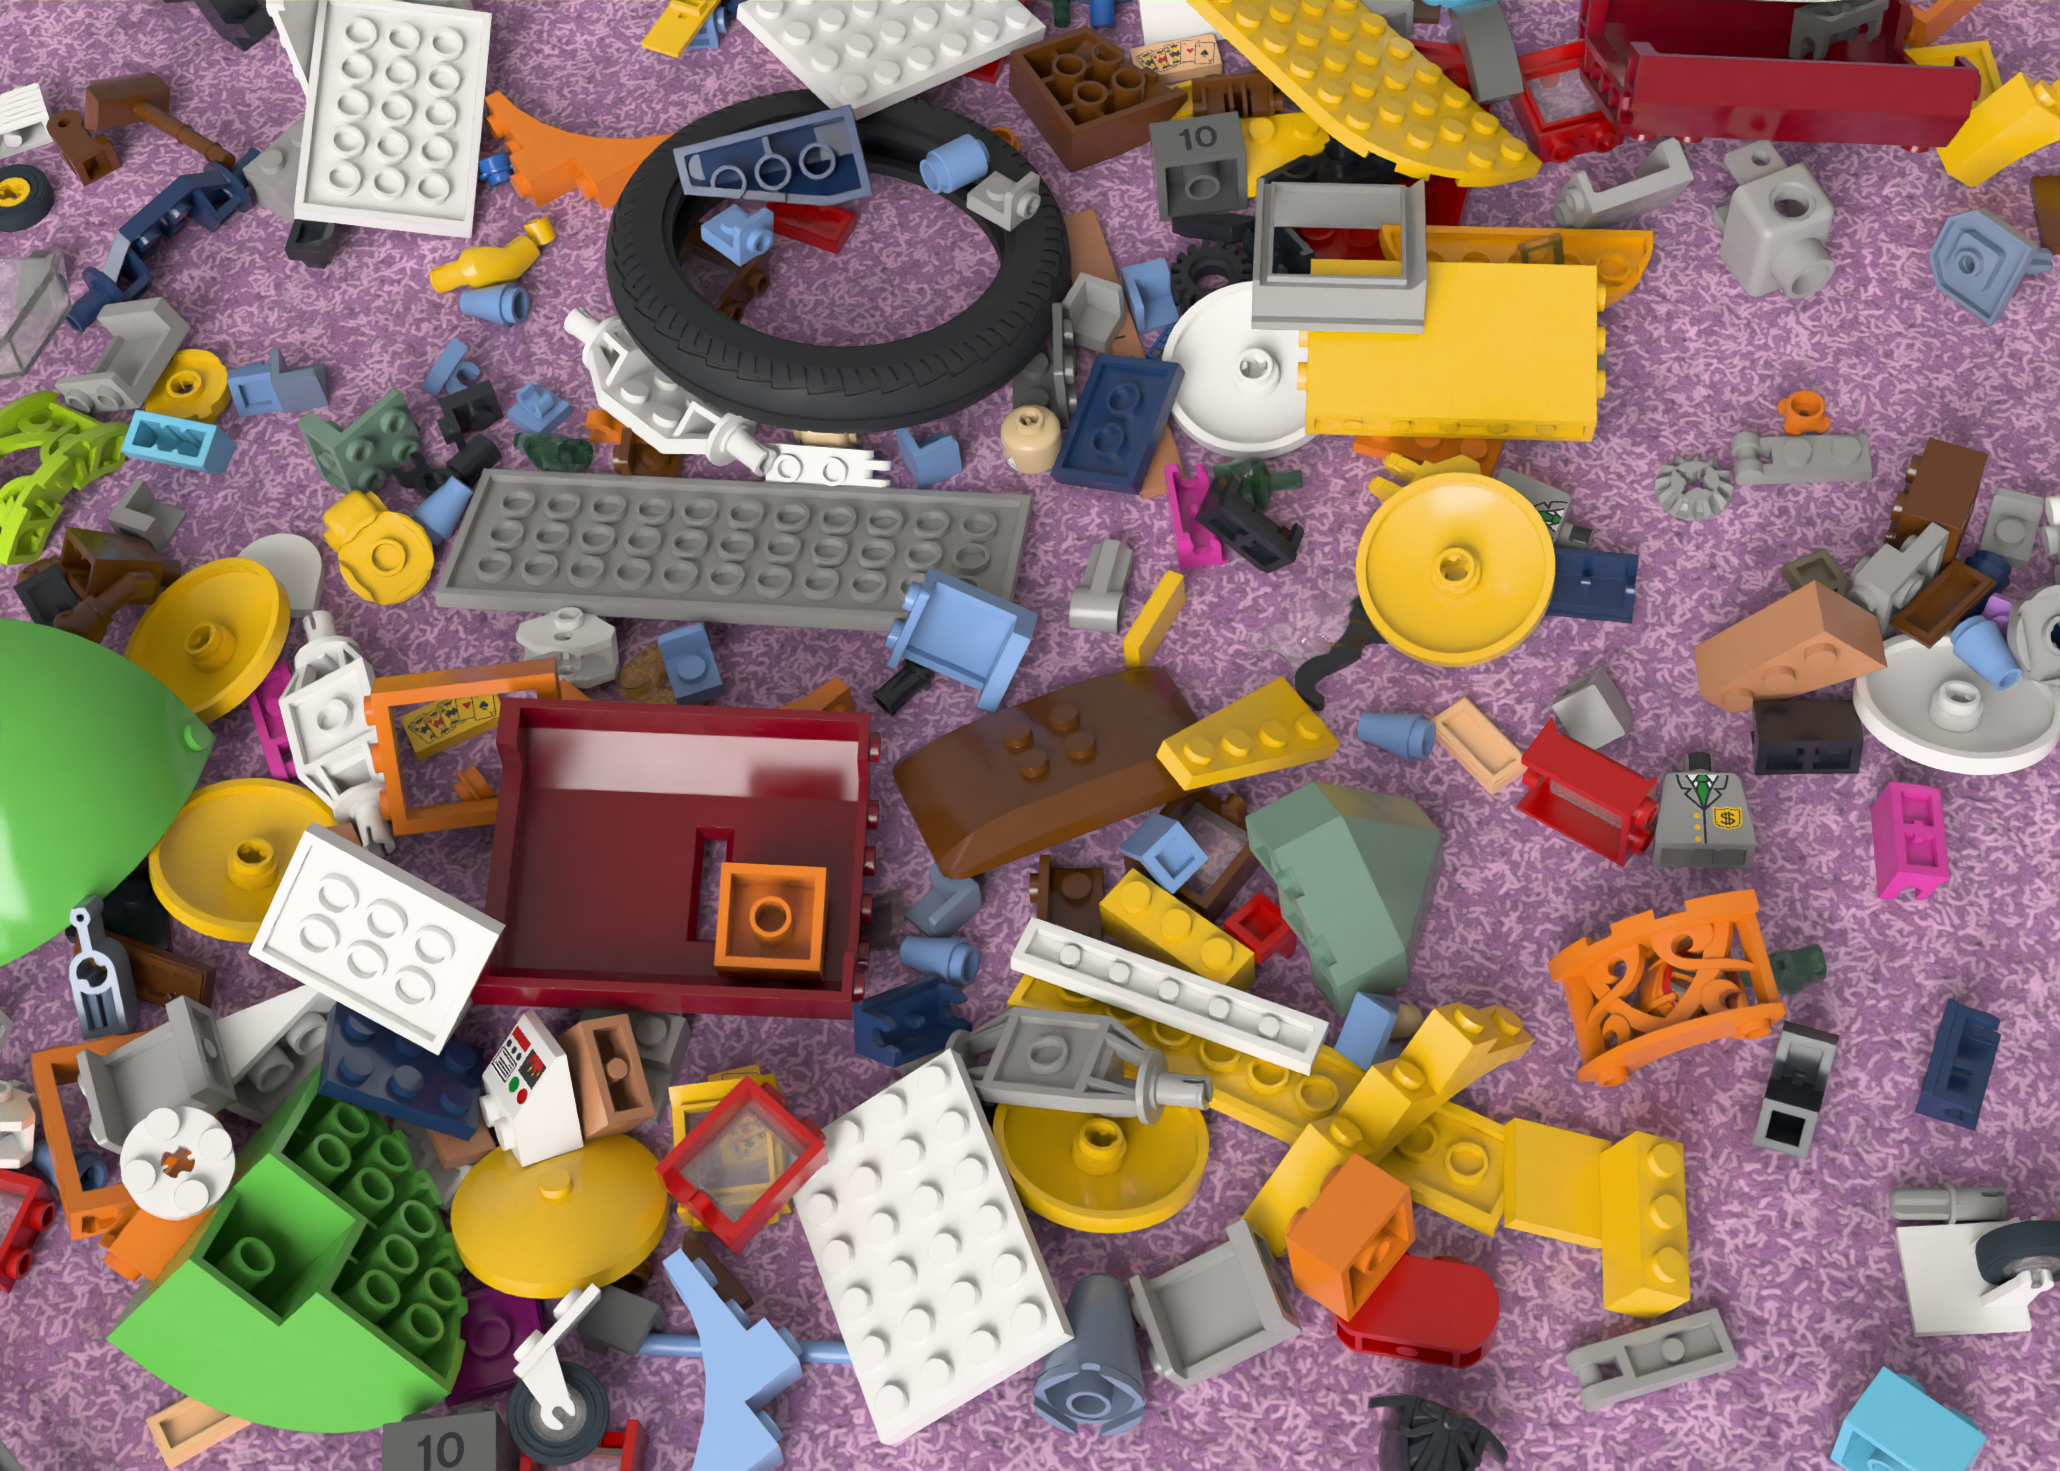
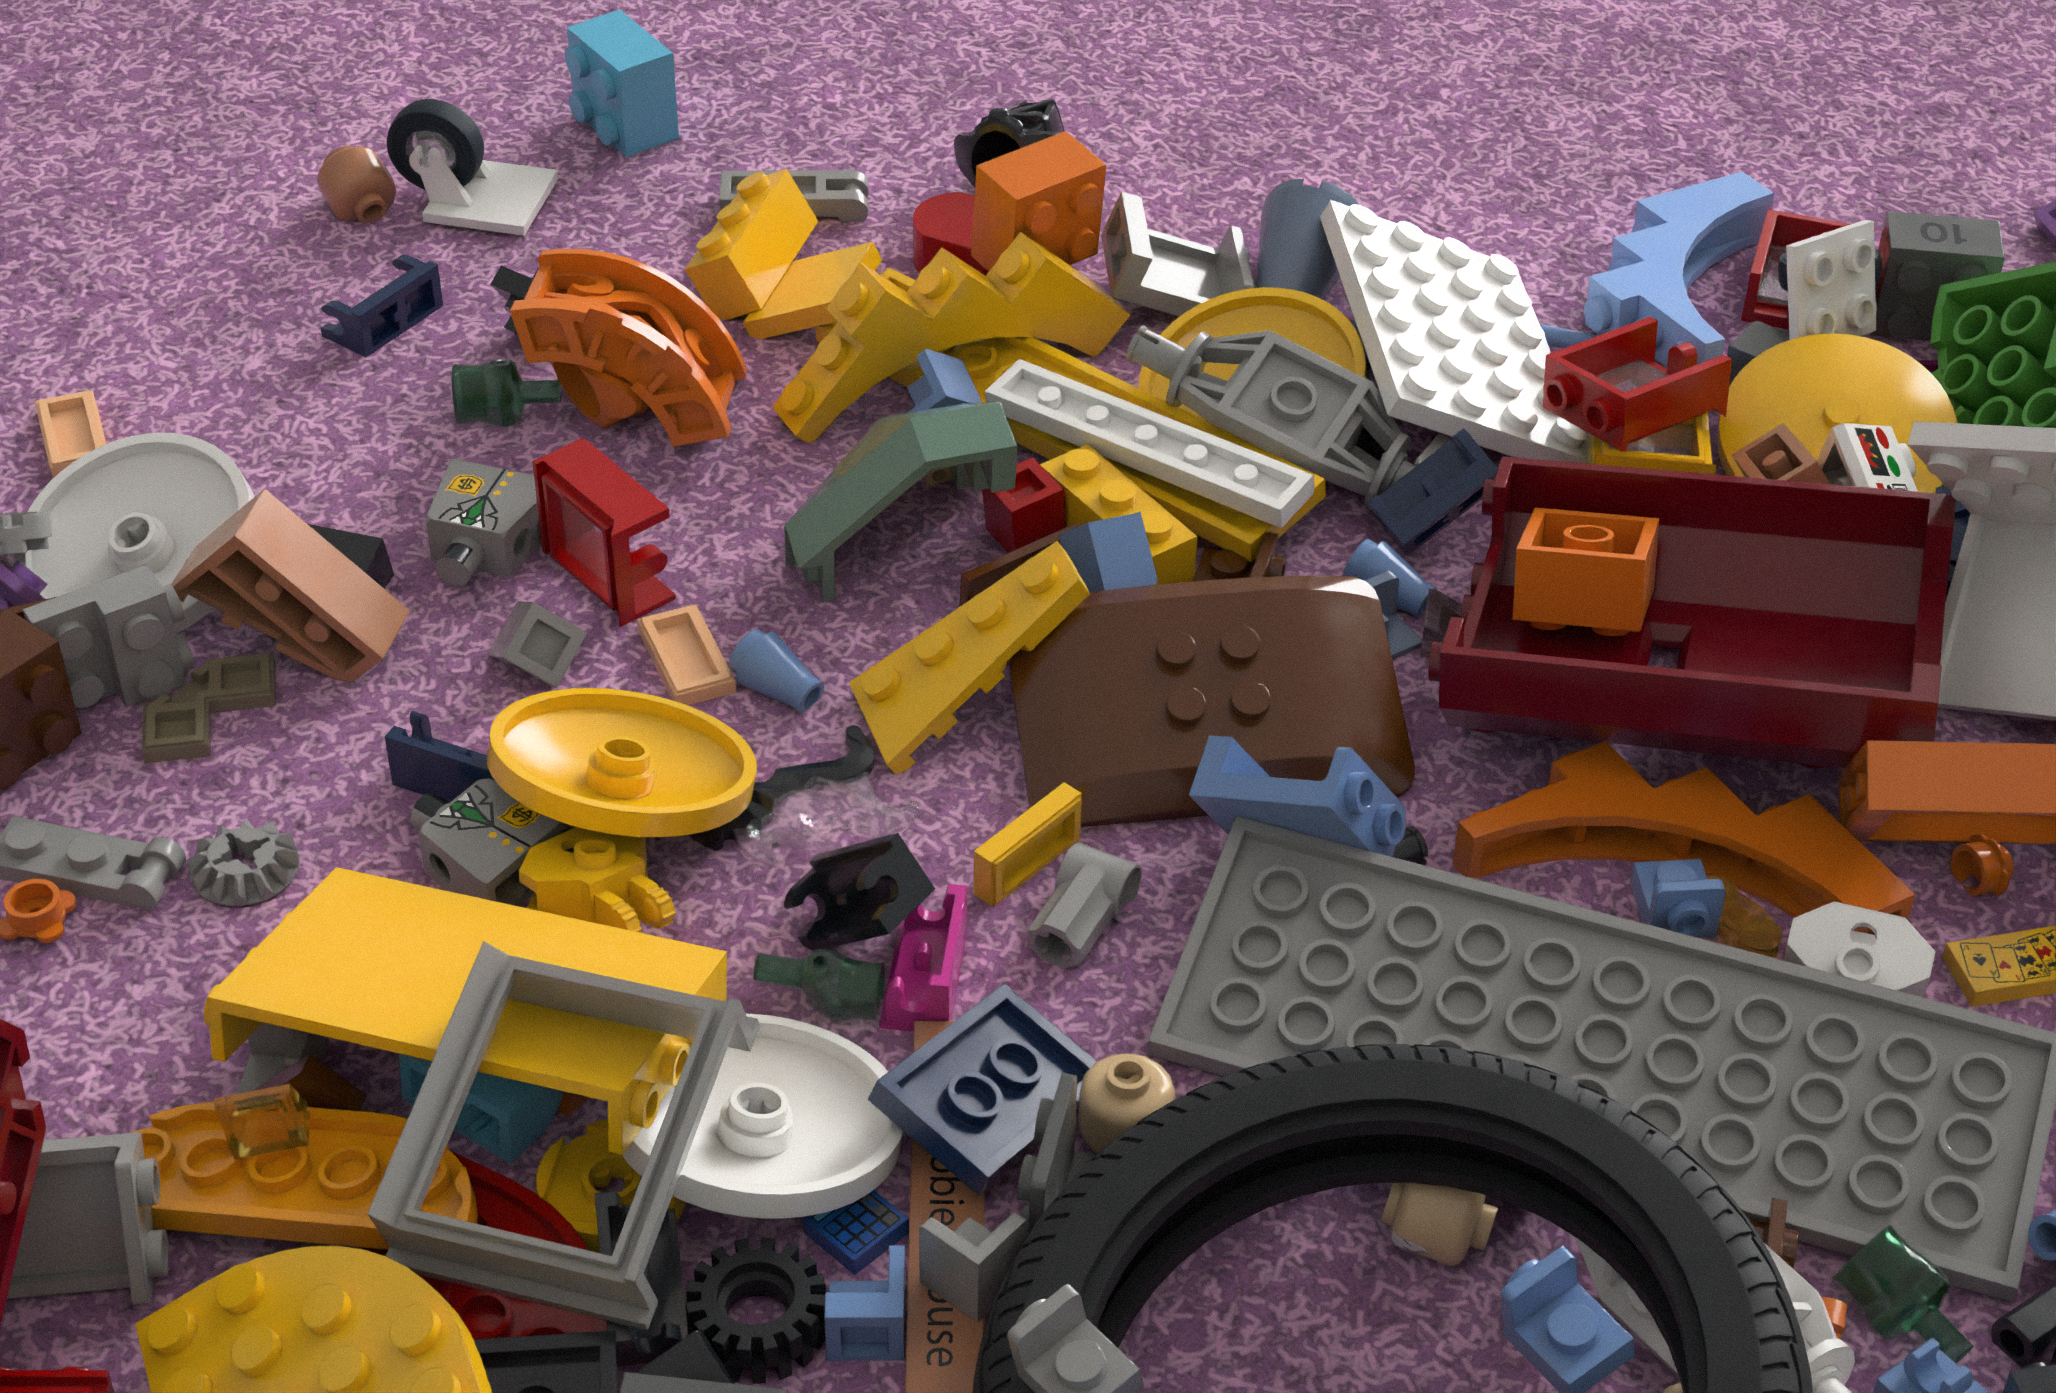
camera: 175 degrees left, 15 degrees down
dark pink hinge [1870,781,1950,899] -> none
light grey axle [1889,1182,2007,1225] -> none
medium blue cone [1950,615,2022,691] -> none

